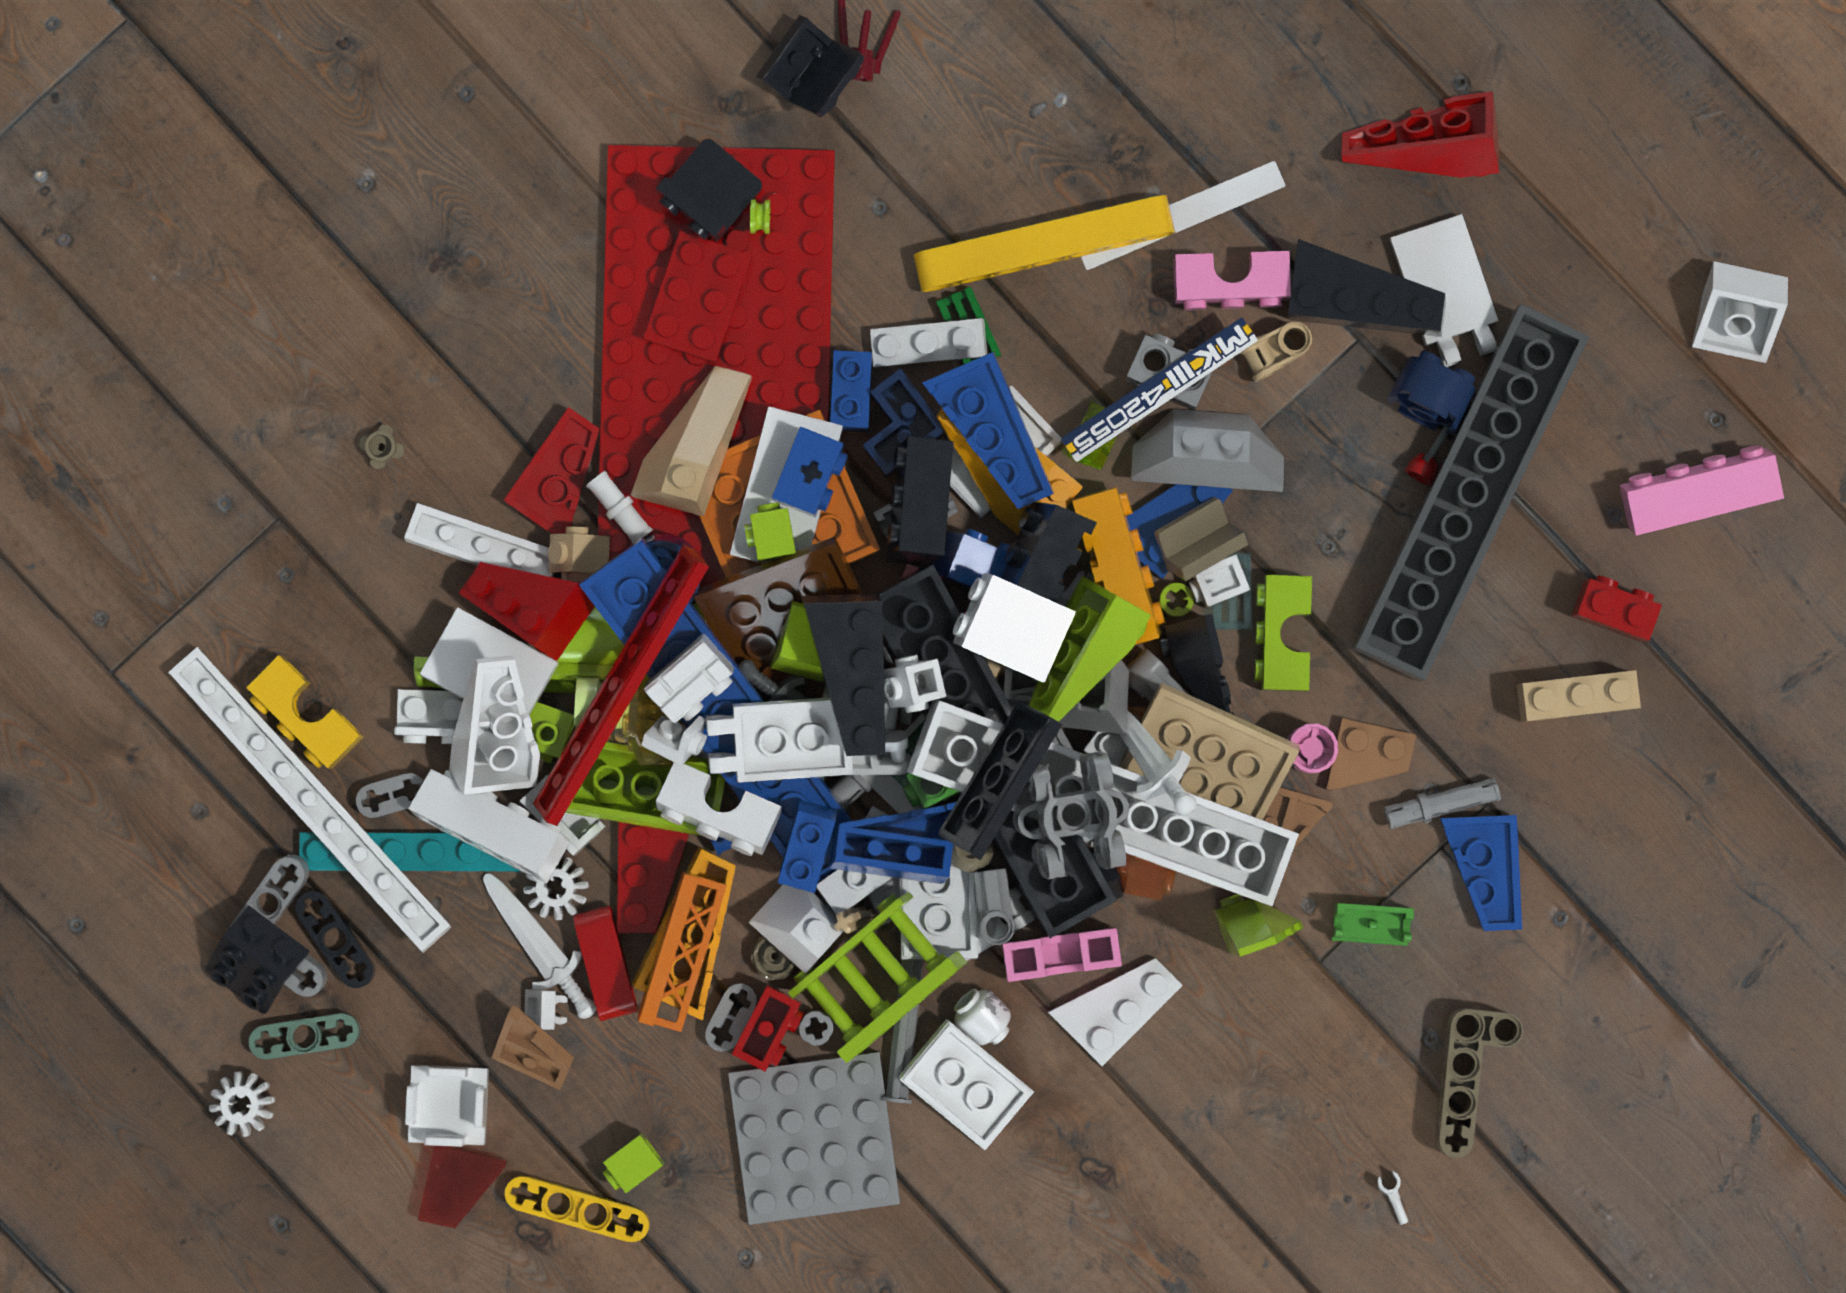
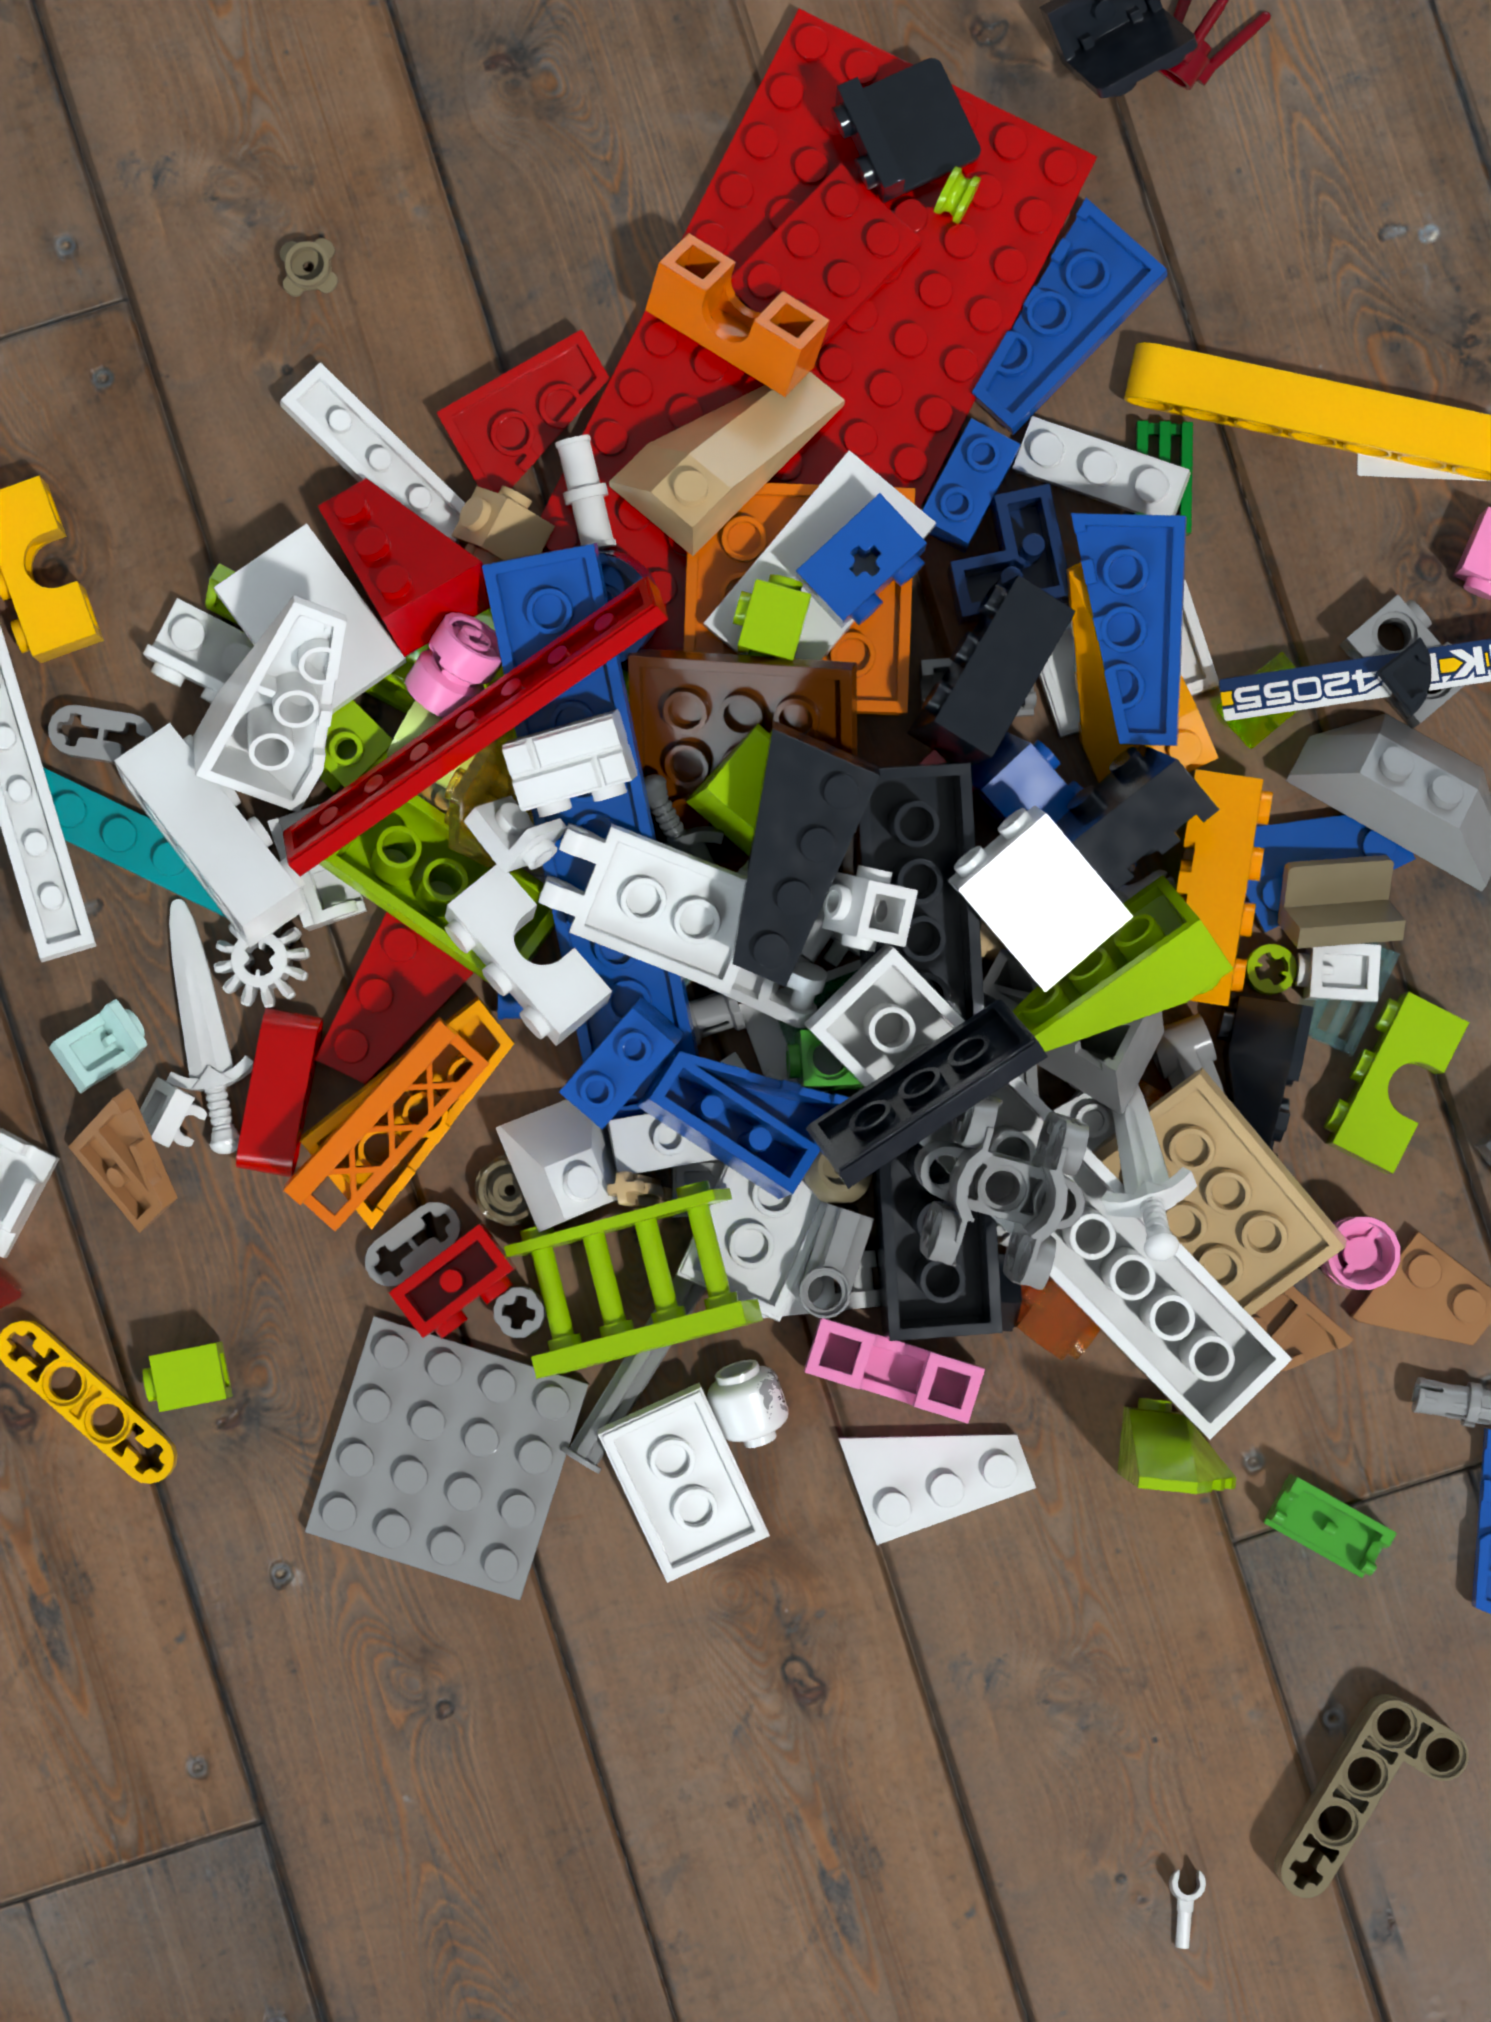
camera: 25 degrees right, 0 degrees up
none -> light aqua bracket [49,999,147,1094]
none -> bright pink wheel [405,612,502,718]
none -> orange arch [645,233,830,397]
none -> blue wing [972,198,1168,435]
none -> black tile [1373,637,1431,718]

